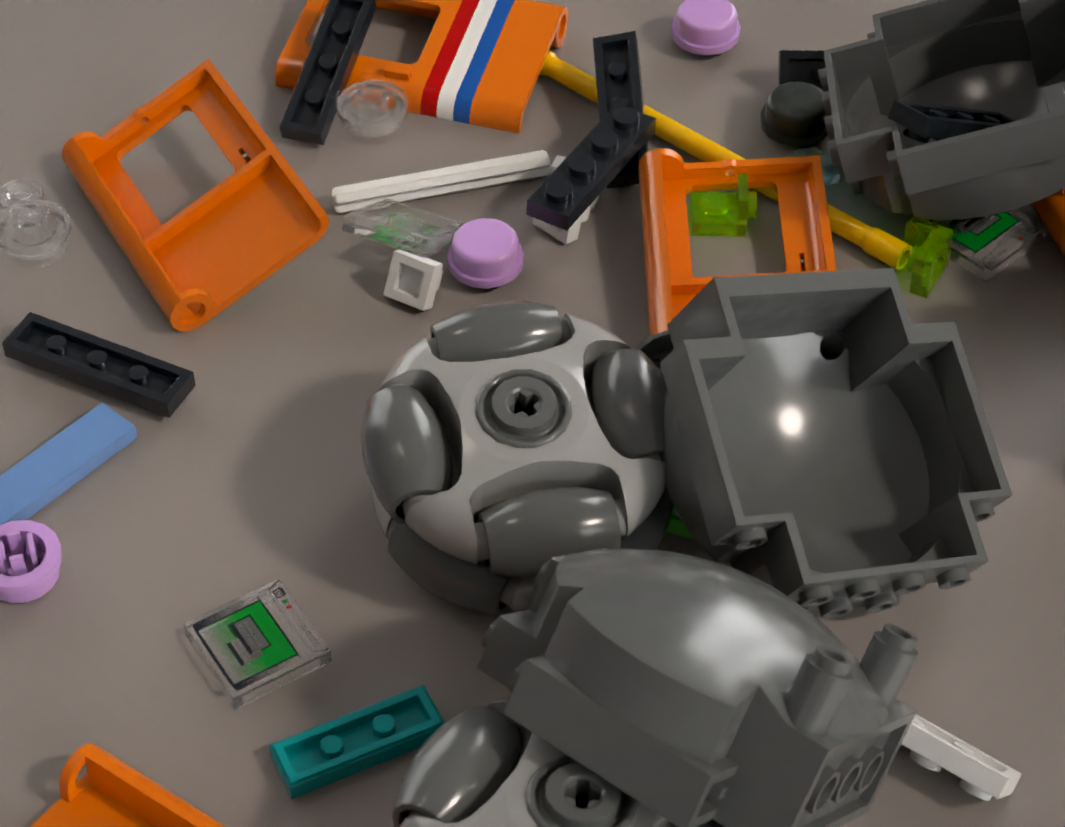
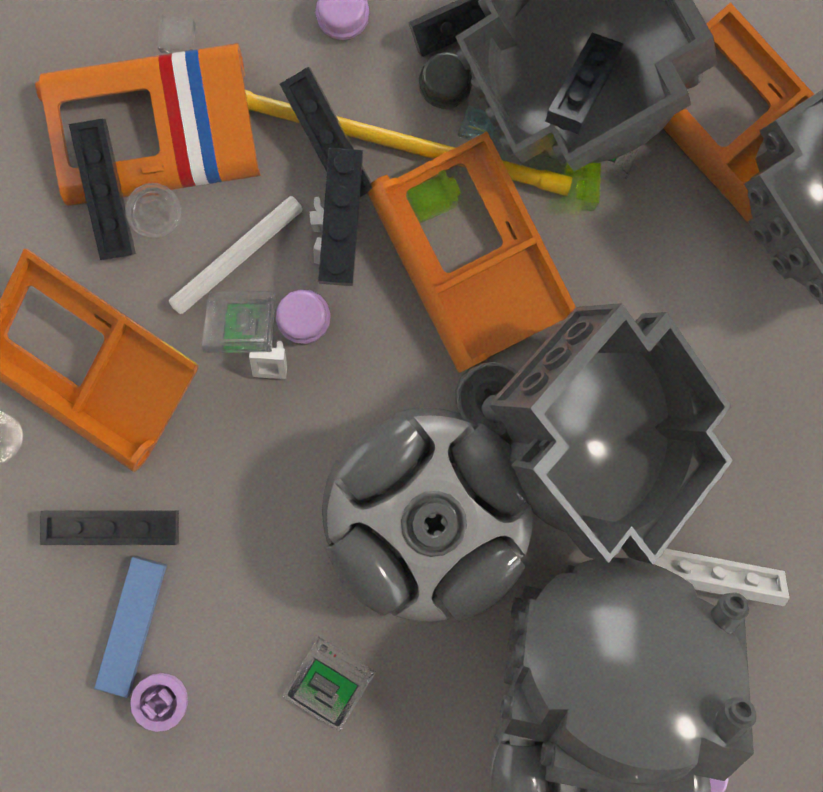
camera: 25 degrees left, 40 degrees up
teal tile [269,684,445,799] -> none

